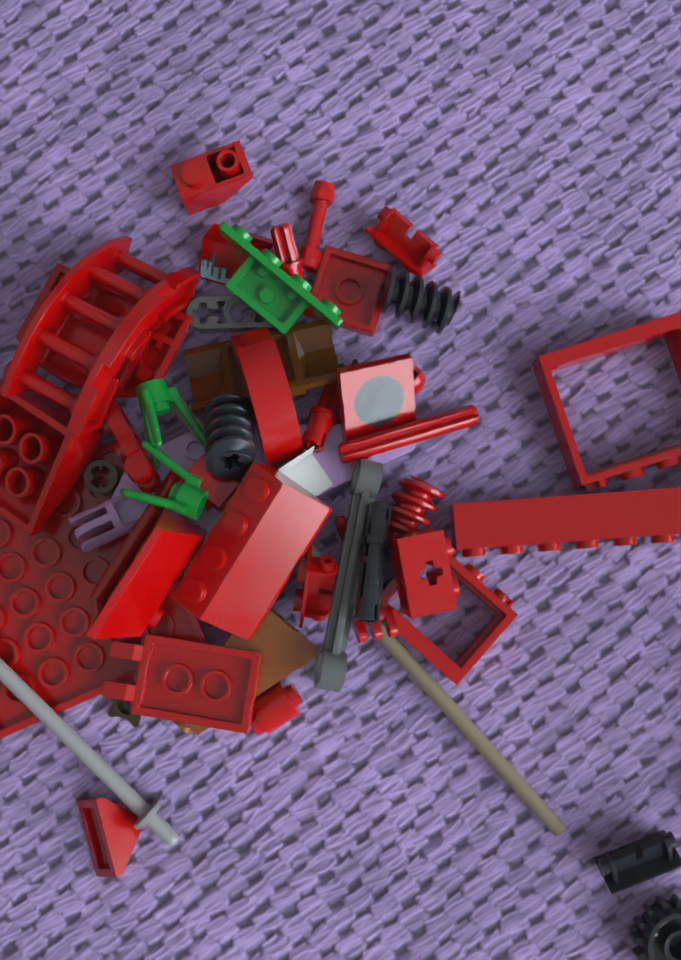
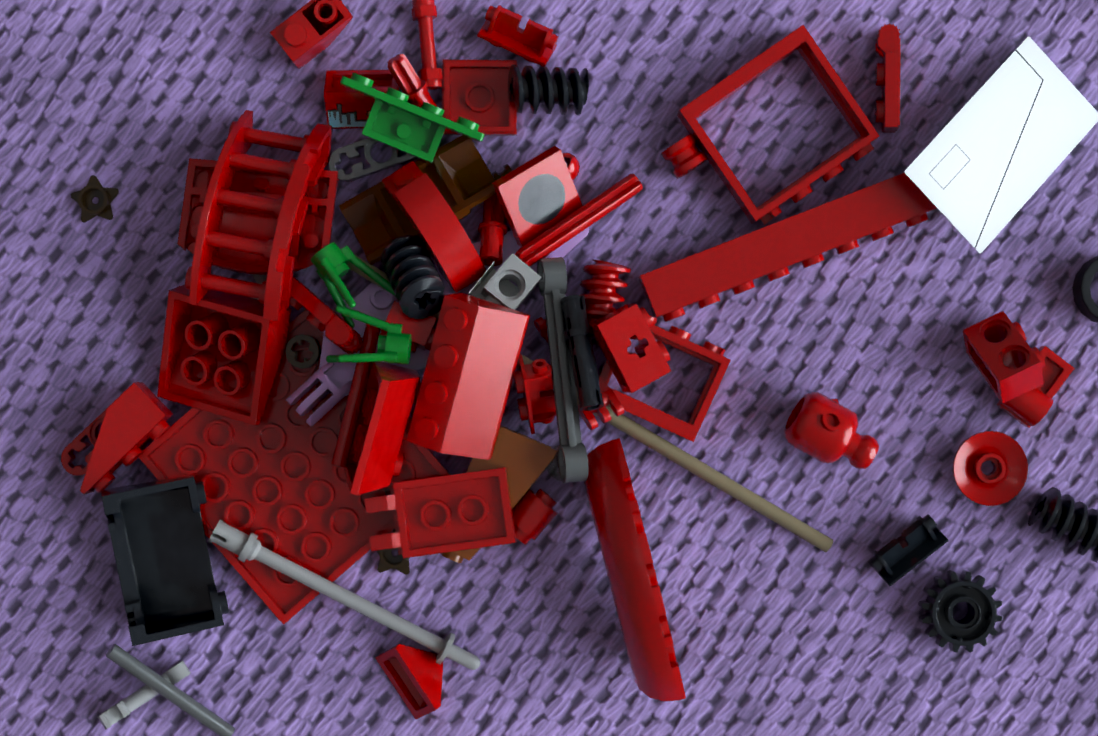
camera: 20 degrees left, 5 degrees up
none -> light grey brick [481,253,541,310]
none -> red brick [584,438,686,701]
none -> red wheel [661,134,708,179]
none -> red piece [784,392,879,469]

